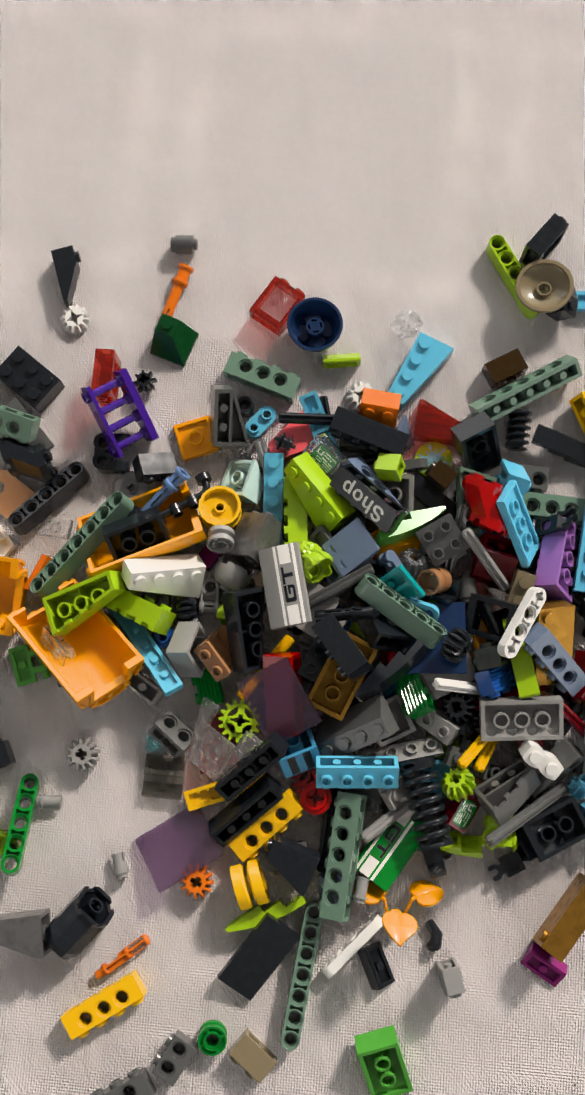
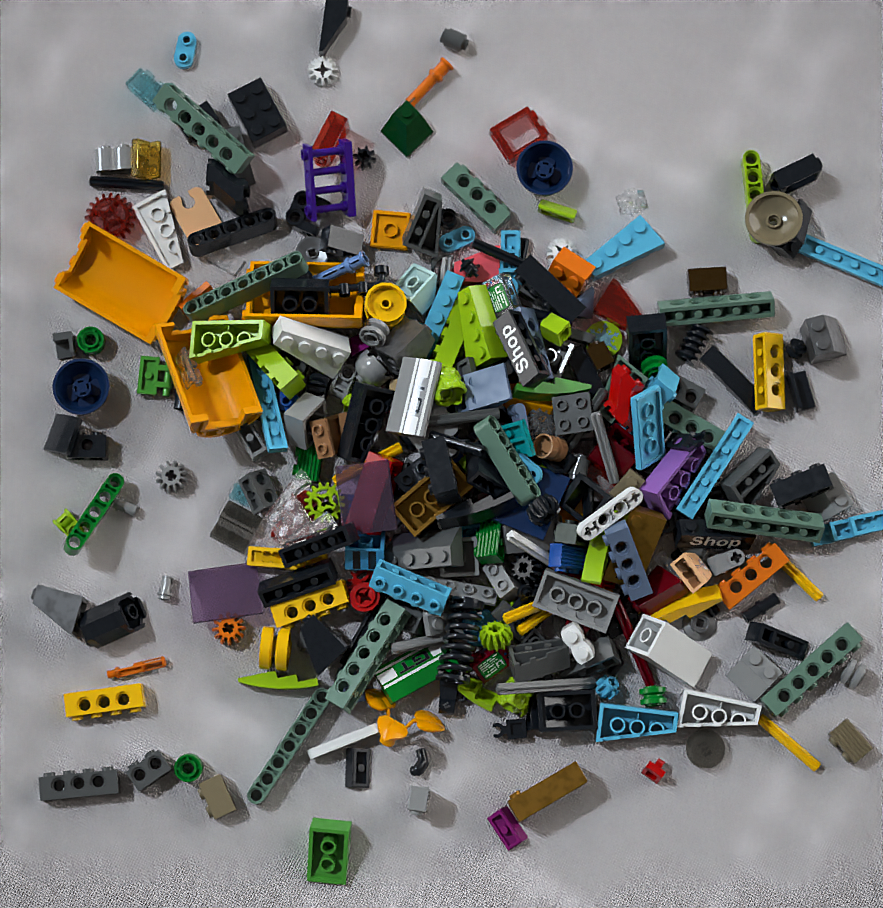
camera: 20 degrees right, 0 degrees up
black tile [218,912,300,1001] -> none
light grey pin [351,876,370,904] -> none
none -> green wheel [641,355,668,383]

